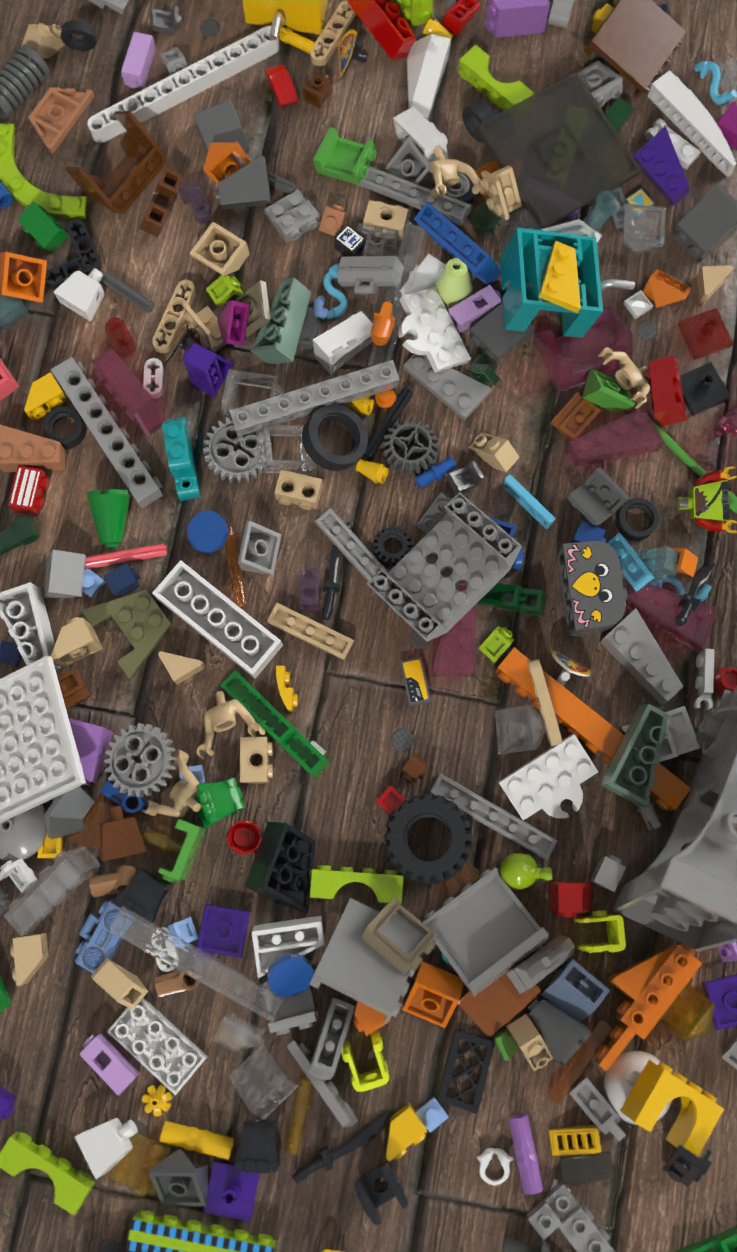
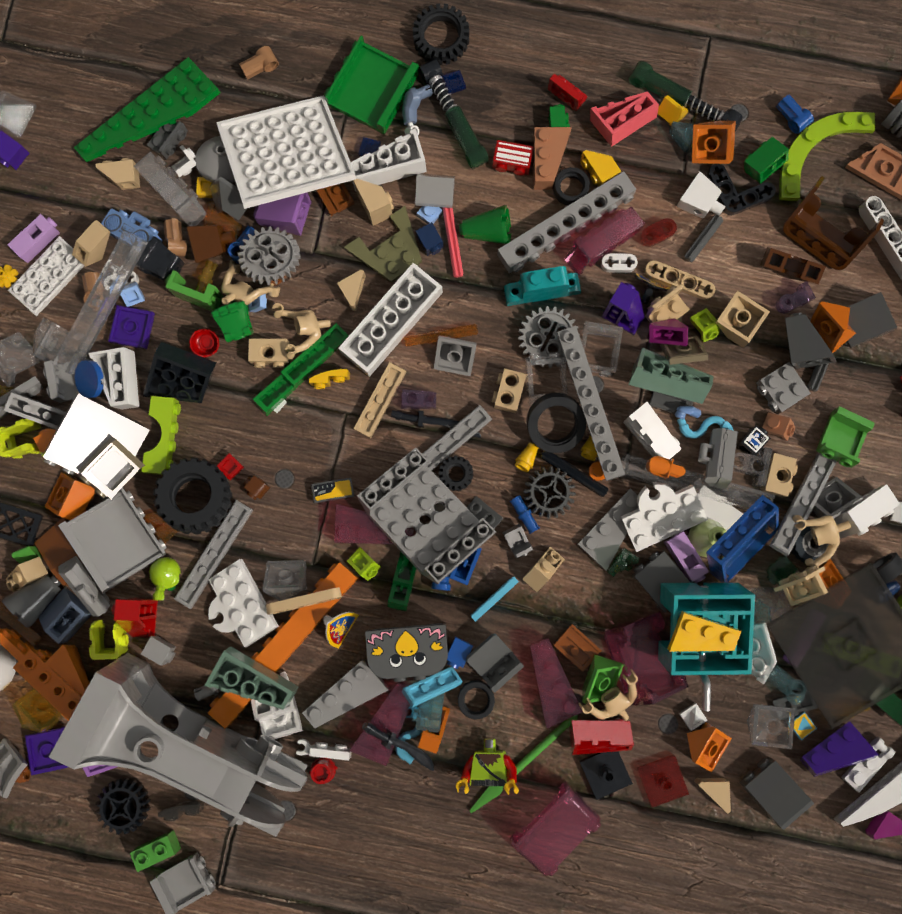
camera: 95 degrees right, 5 degrees up
blue tile [187,510,229,554] -> none

